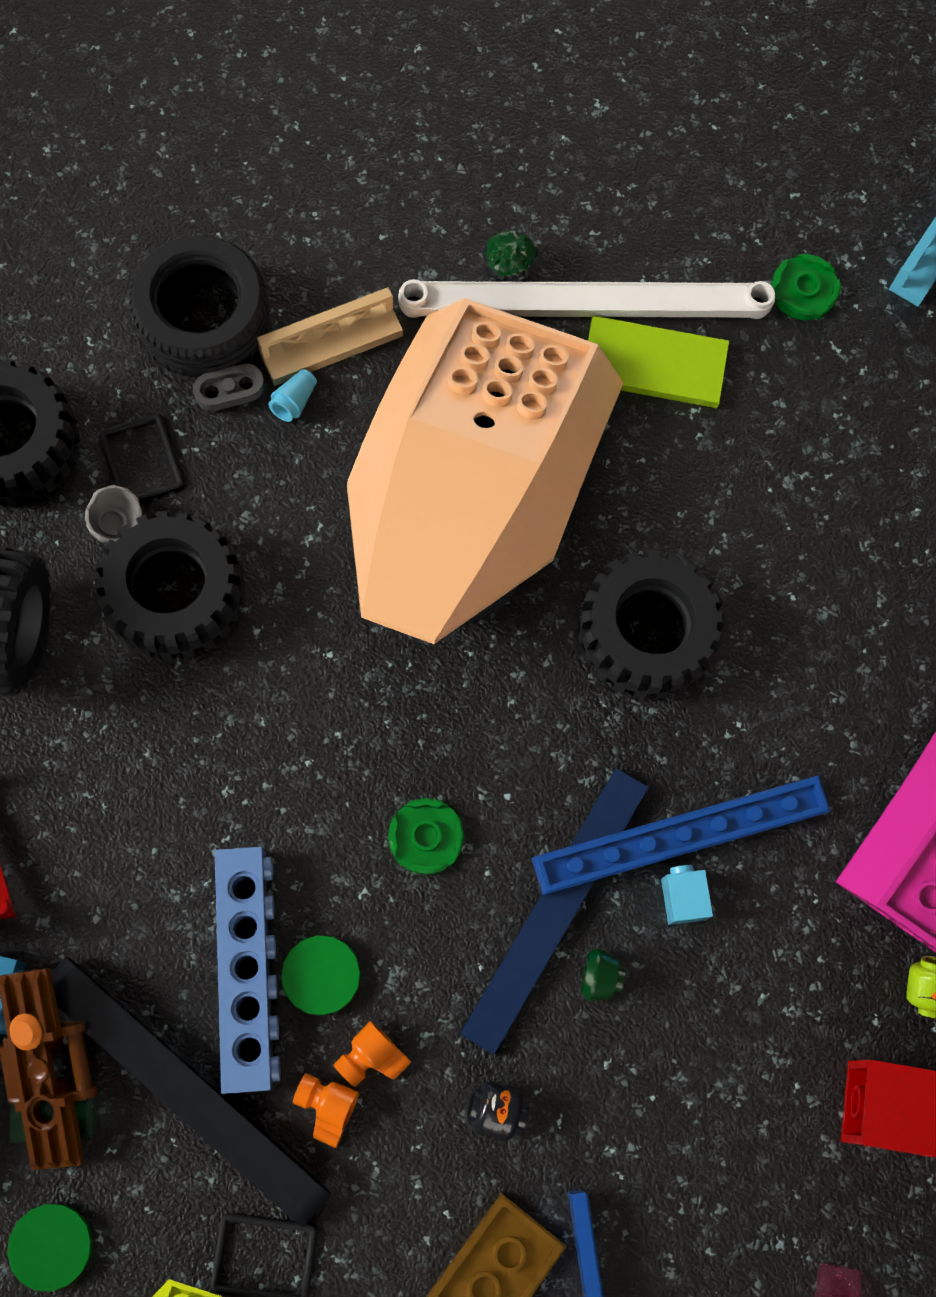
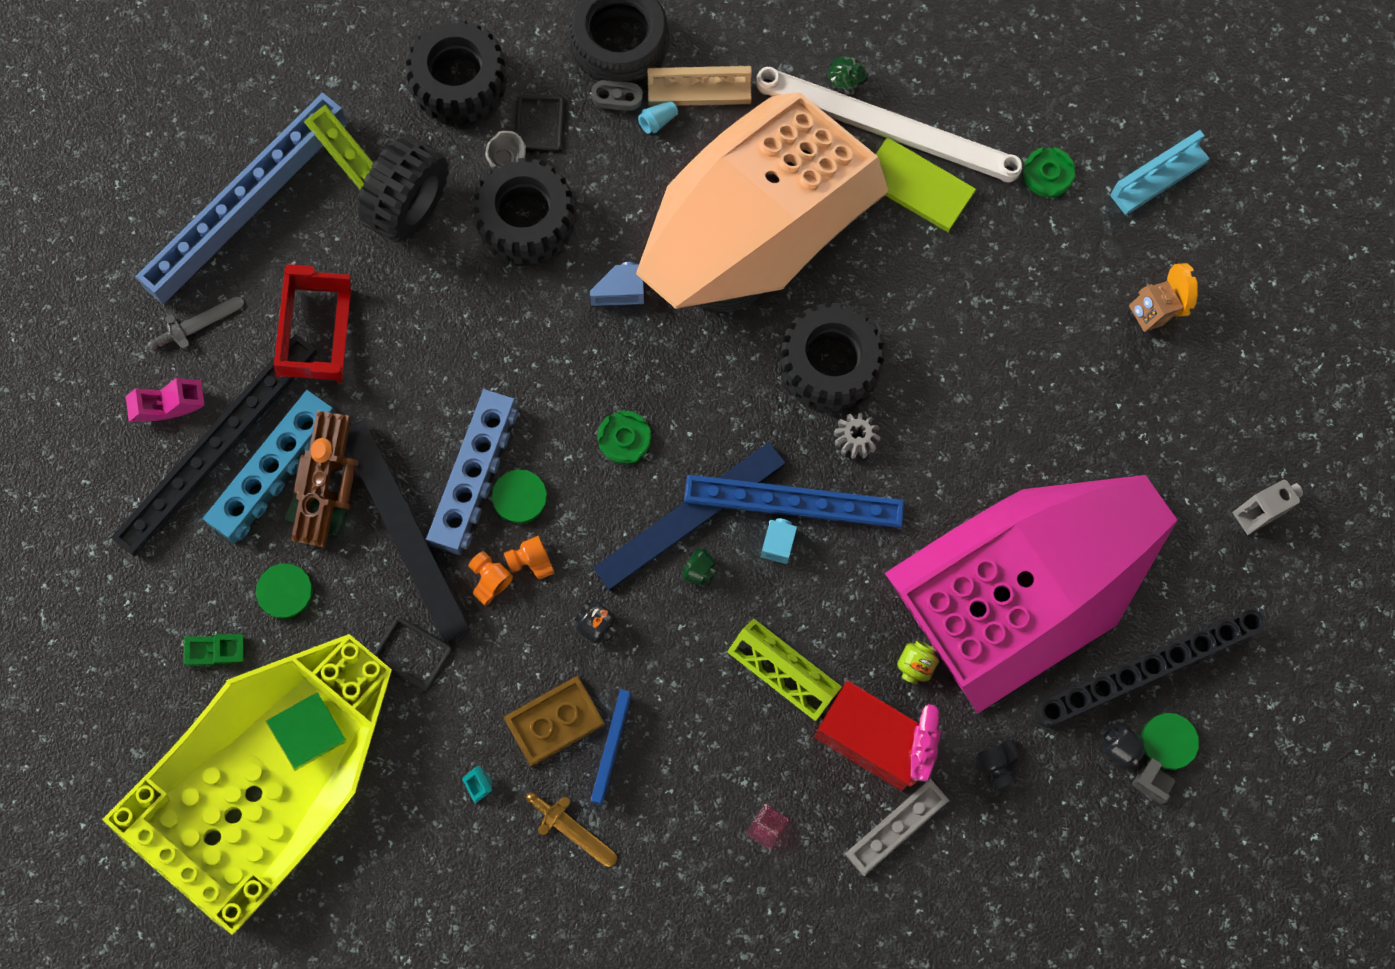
camera: 25 degrees right, 0 degrees up
none -> medium blue slope [590,262,644,306]
none -> lime fence [727,618,842,721]
none -> light grey gear [834,413,880,459]

